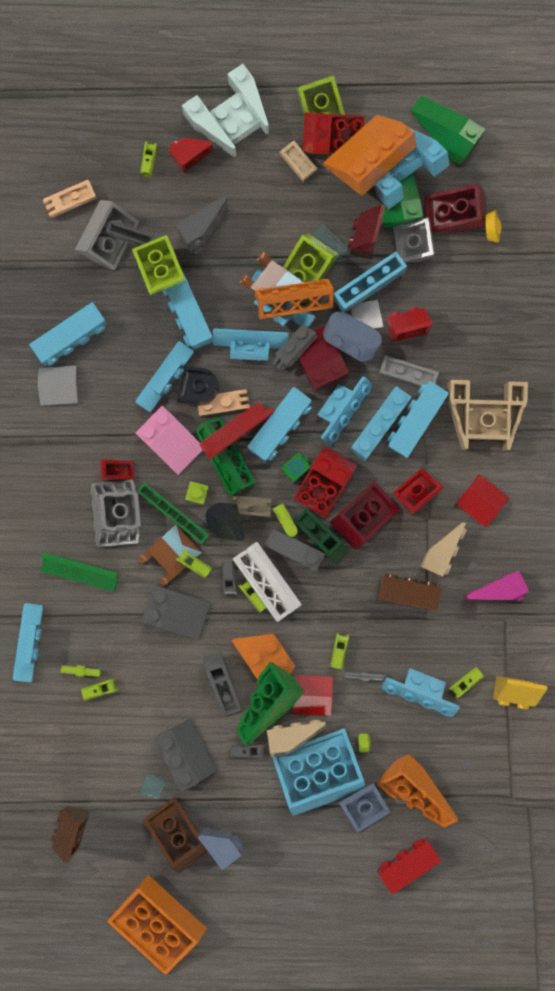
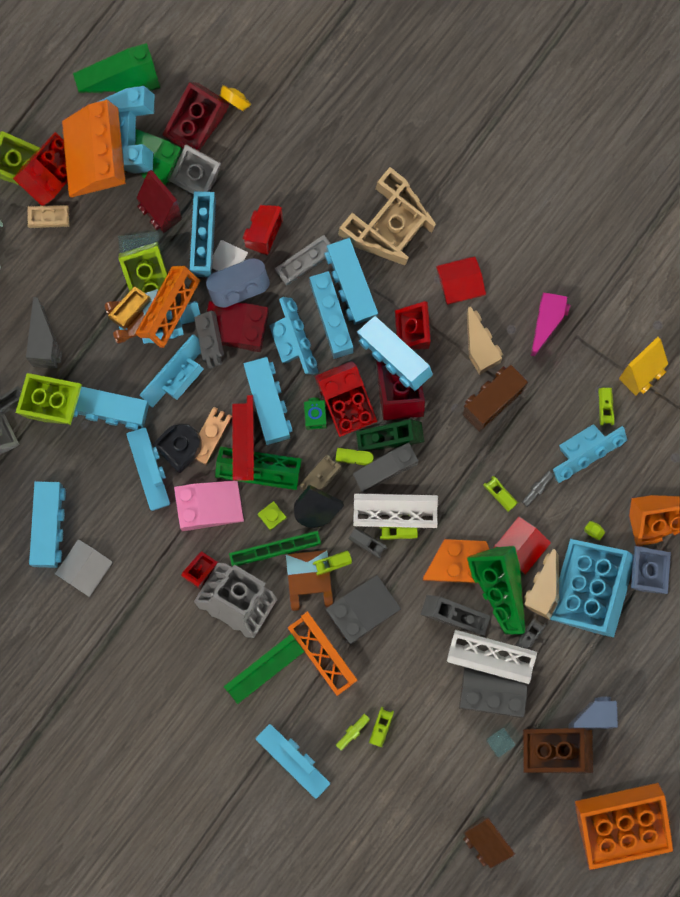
camera: 55 degrees left, 5 degrees down
none -> pearl gold tile [108,286,151,330]
none -> orange fence [287,611,358,696]
none -> brick [357,316,433,391]
none -> white fence [447,630,537,684]

